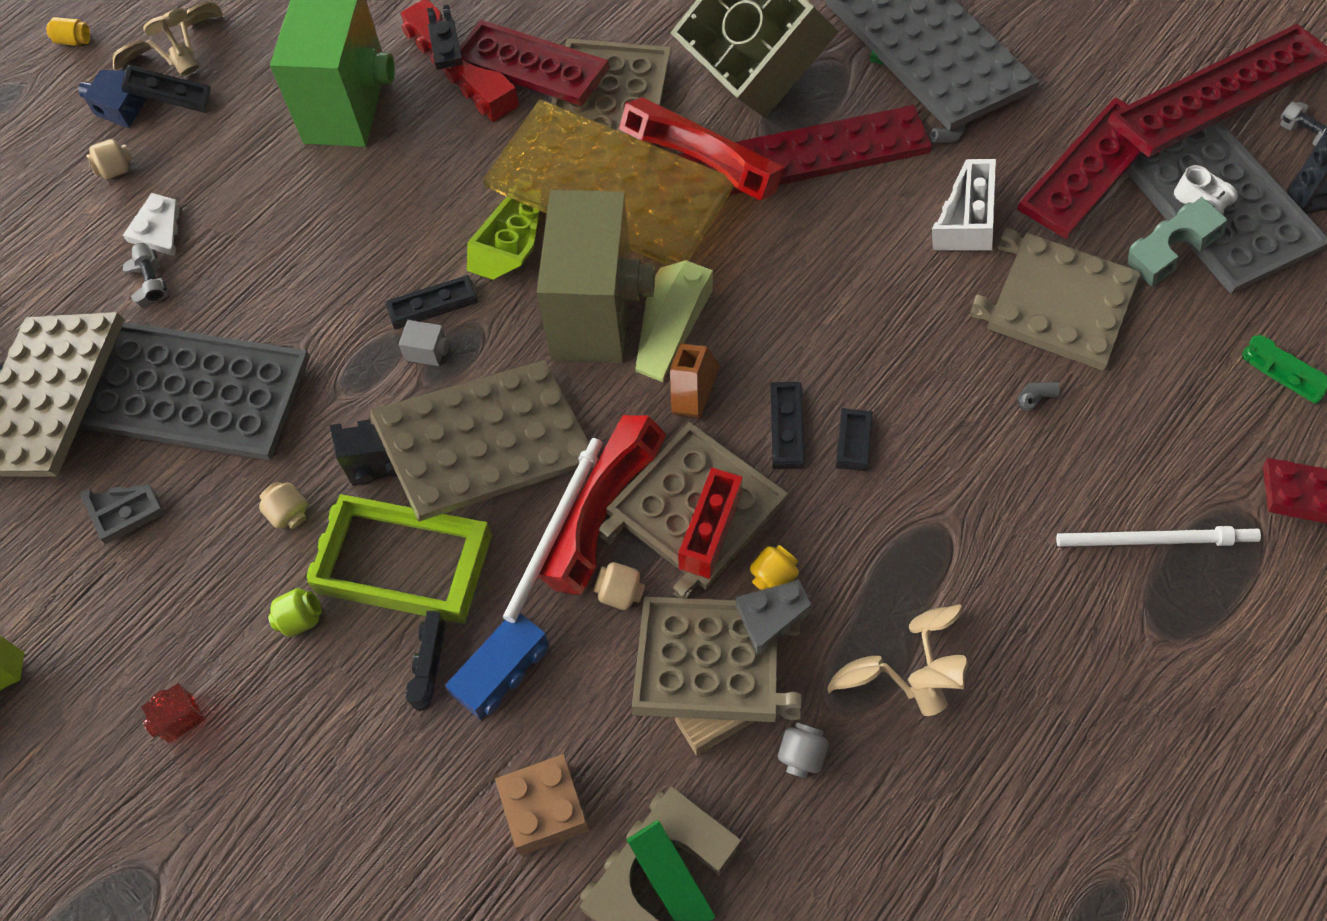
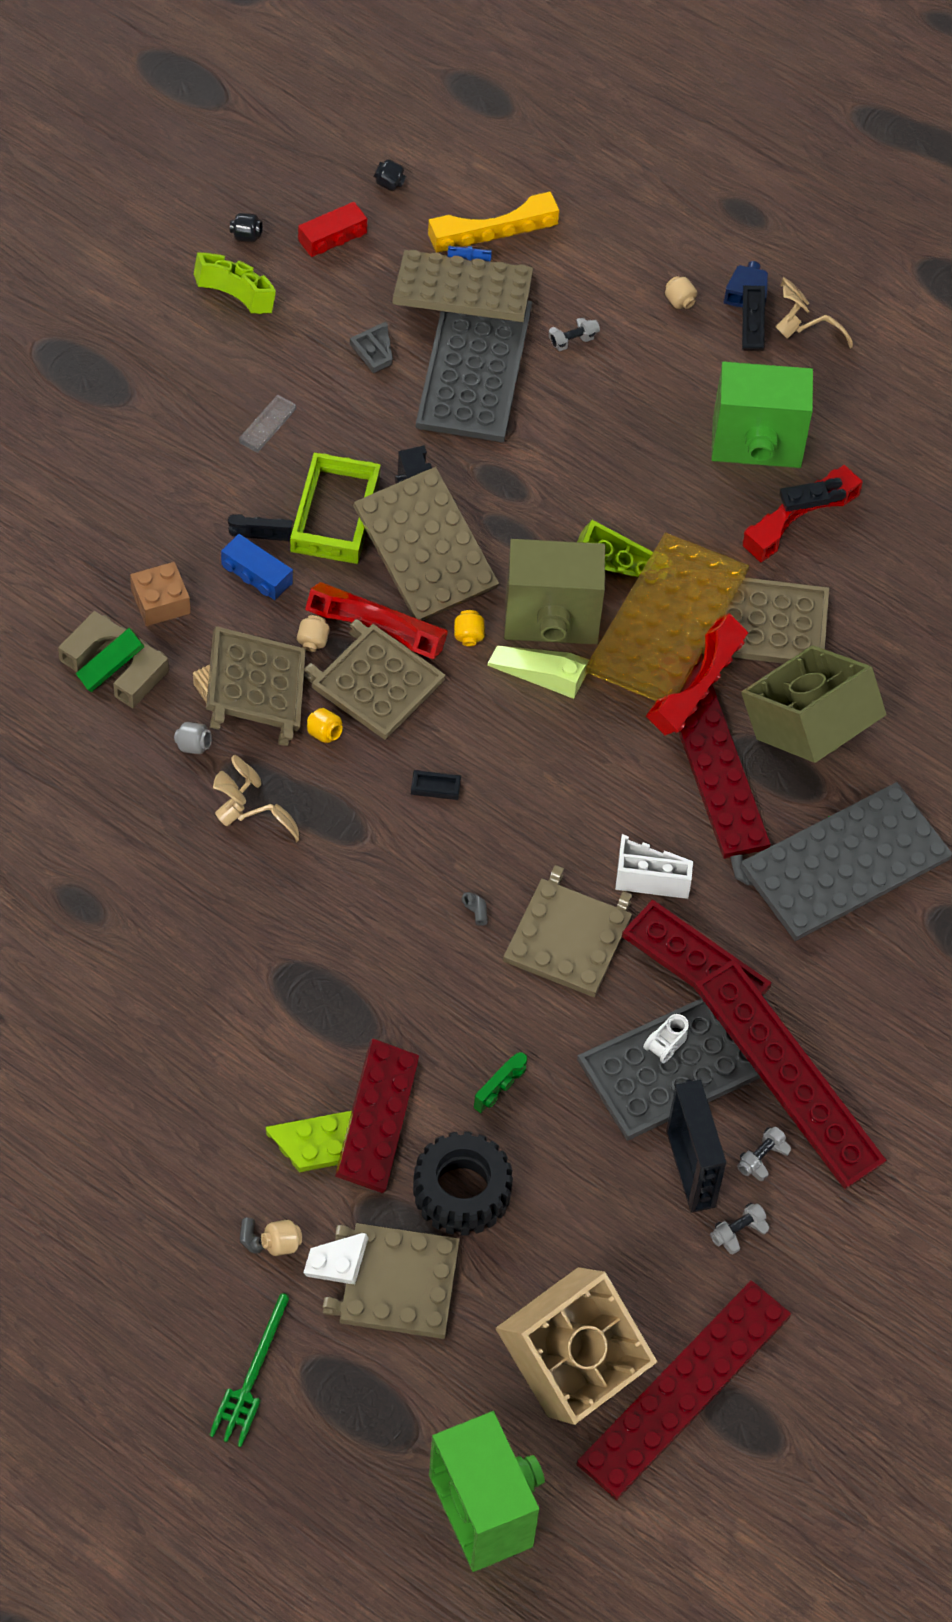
camera: 80 degrees right, 5 degrees down
yellow brick [46,17,90,46] -> none
white wing [123,193,180,256] -> none
clear red brick [141,683,206,743] -> none
tan head [259,481,308,529] -> none
lime head [268,588,322,637] -> none
black tile [385,275,478,330] -> none
light grey brick [399,320,449,366] -> none
dark red plate [460,20,610,106] -> none
white bar [503,438,603,623] -> none
dark orange slope [670,343,720,418] -> none
red brick [678,467,743,579] -> none
dark grey wing [736,580,811,655] -> none
black tile [770,382,805,469] -> none
white bar [1056,526,1261,547] -> none
sand green arch [1128,197,1227,287] -> none
none -> clear tile [239,395,296,453]
none -> yellow head [454,610,485,646]

